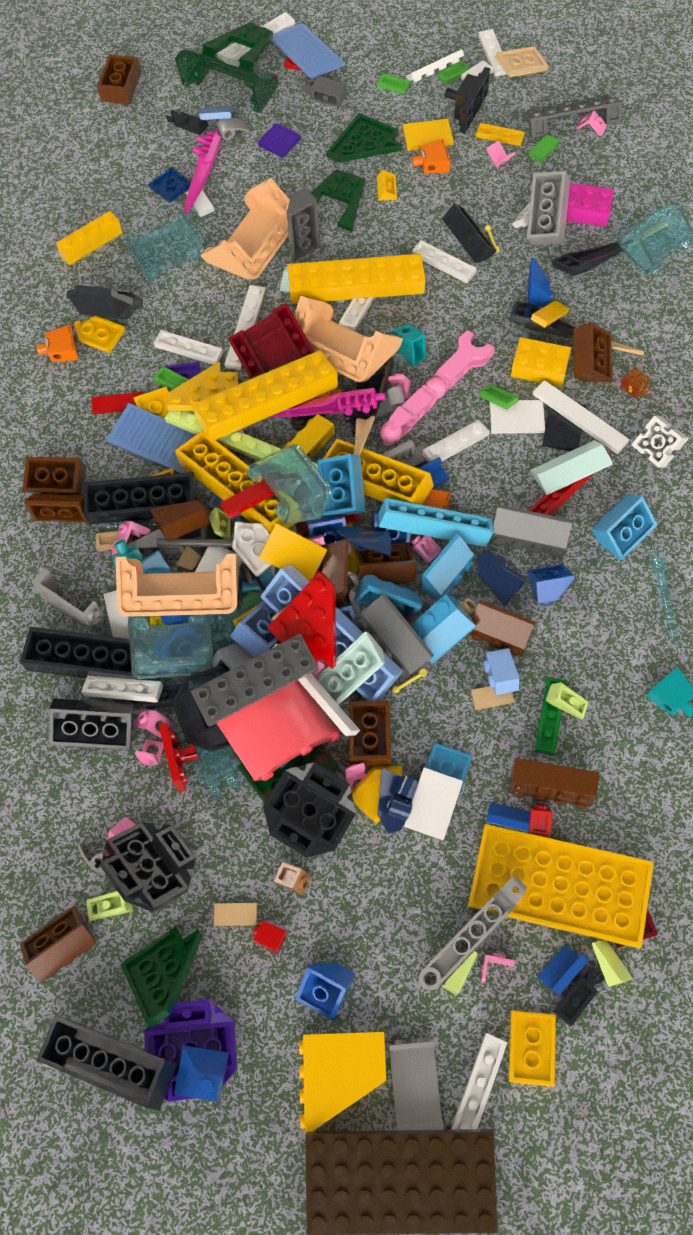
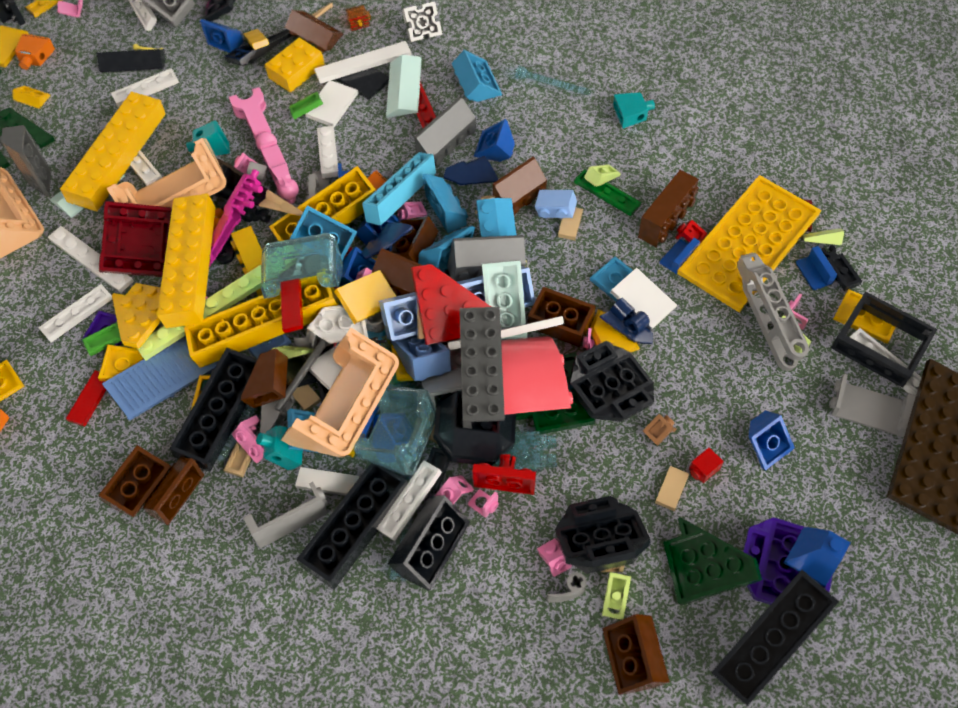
camera: 65 degrees left, 5 degrees down
yellow slope [299,1032,386,1134] -> none
none -> black window [831,291,938,388]

